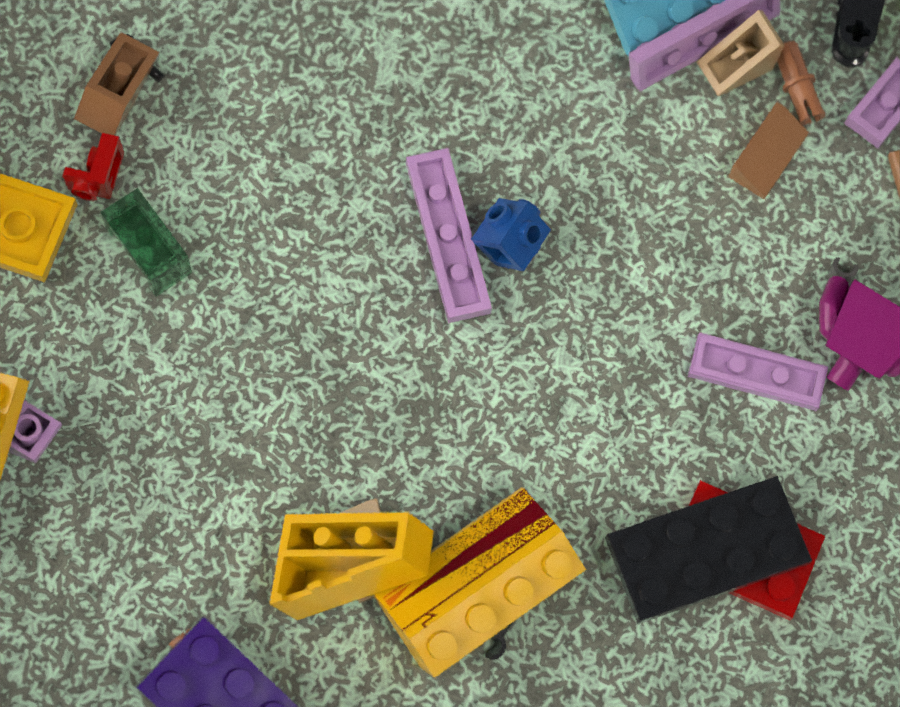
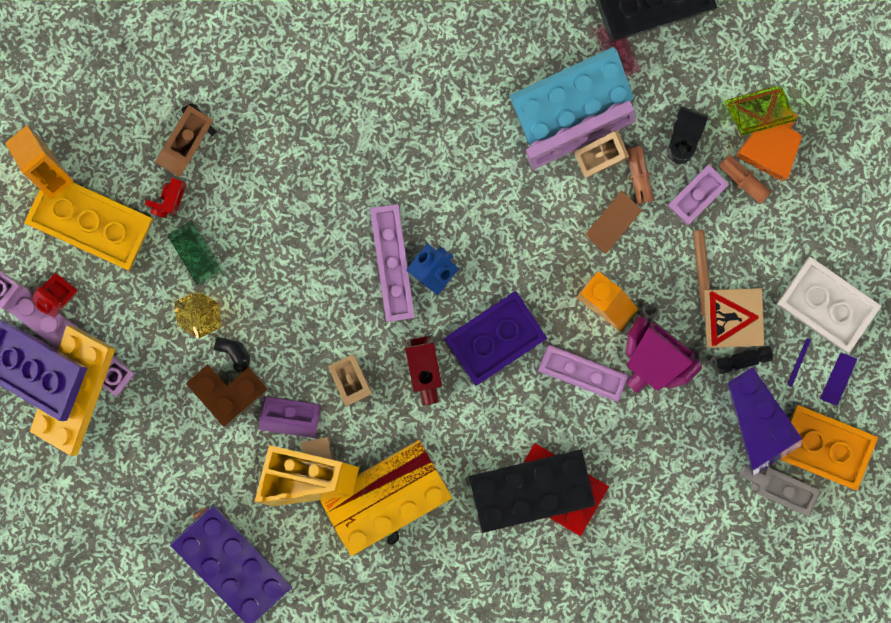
camera: 15 degrees right, 15 degrees up
none -> clear yellow panel [174,291,221,339]
none -> reddish brown brick [186,364,270,427]
none -> black arm [214,337,250,372]
none -> medium lavender slope [259,396,321,439]
none -> tan slope [328,354,373,407]
none -> dark red torso [404,335,442,405]
none -> dark purple plate [444,291,548,386]
none -> light orange slope [576,271,639,332]

